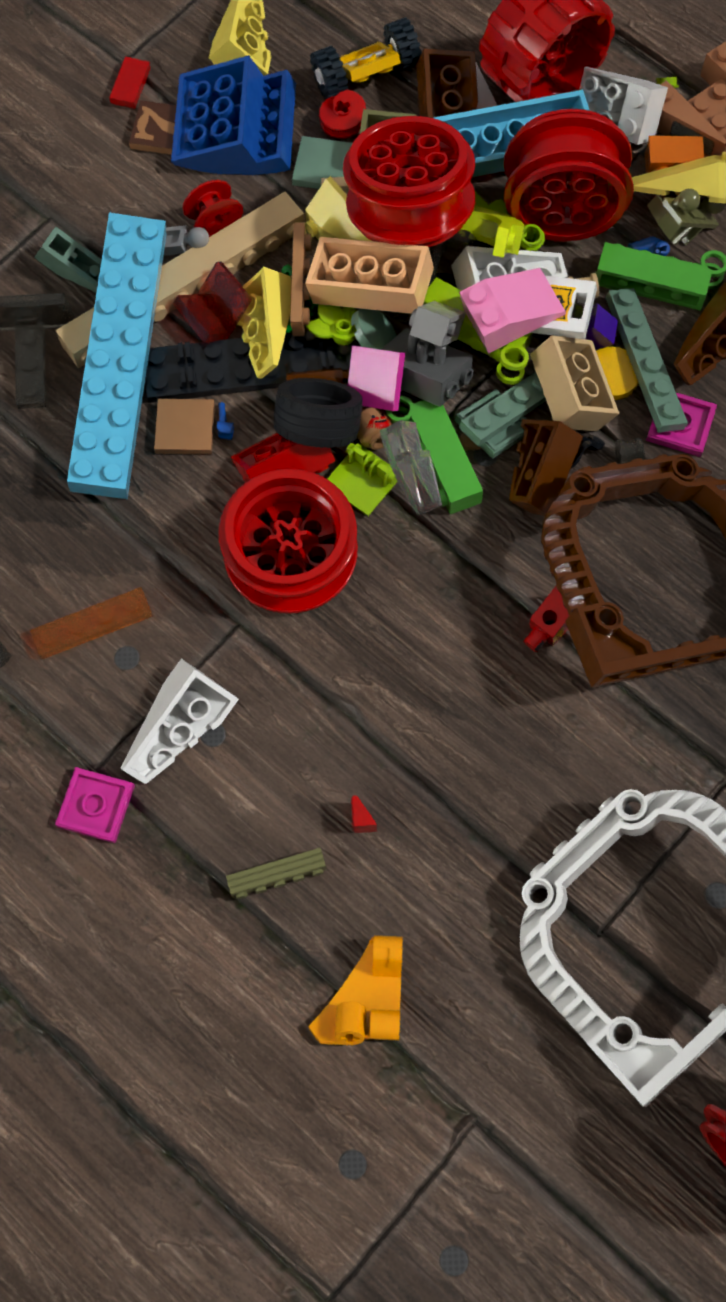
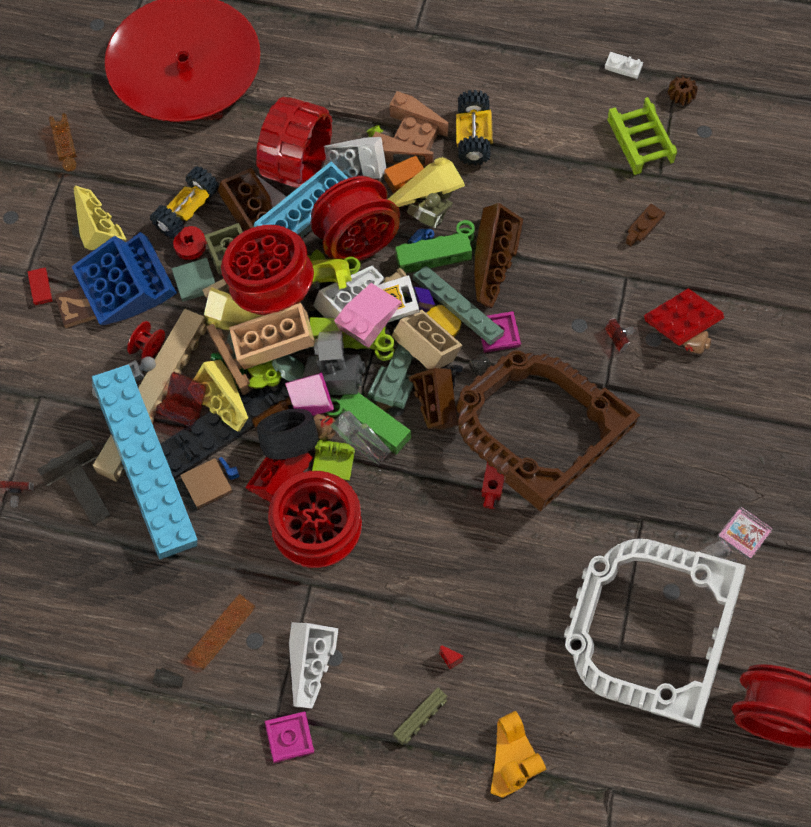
camera: 30 degrees left, 5 degrees down
sand green slope [34,226,102,293] -> none

